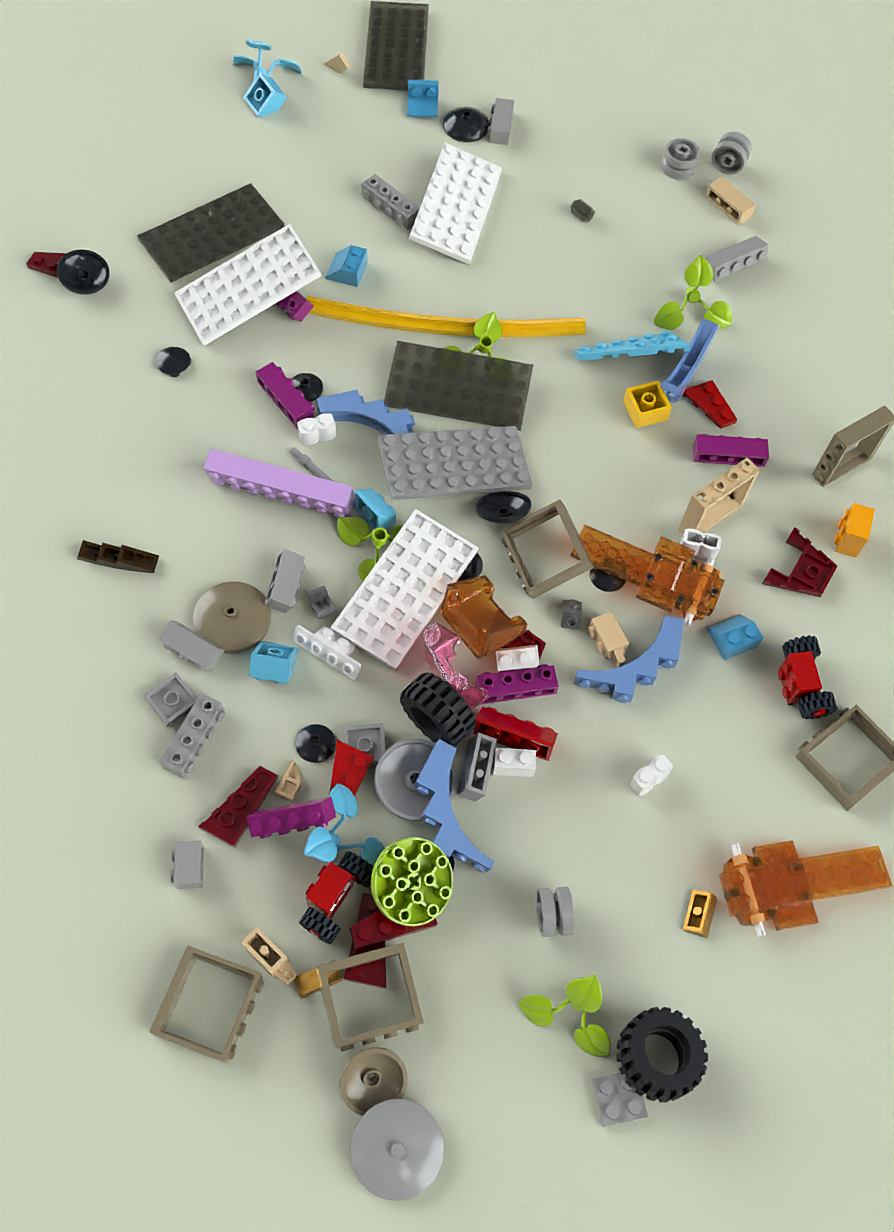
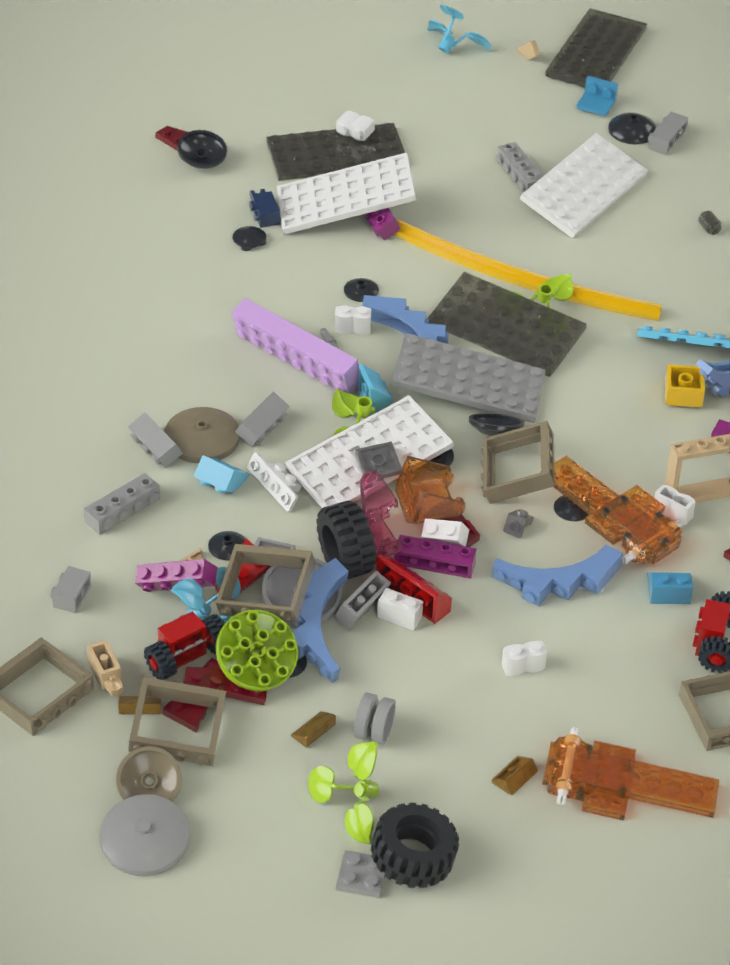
camera: 25 degrees right, 20 degrees down
dark brown slope [77,540,159,573] -> none
light grey plate [143,672,198,727] -> none
dark red wing [198,766,278,848] -> none
medium azure slope [243,72,287,118] -> none
magenta brick [255,362,315,429] -> none
flat silver bracket [308,586,336,619] -> none
dark azure slope [326,245,368,287] -> none
tan hinge [588,611,629,667] -> none
none -> dark tan window [216,544,316,623]
none -> dark blue hinge [249,189,280,228]
none -> pearl gold slope [291,711,336,748]
none -> white brick [336,111,375,141]
none -> flat silver plate [355,441,403,482]

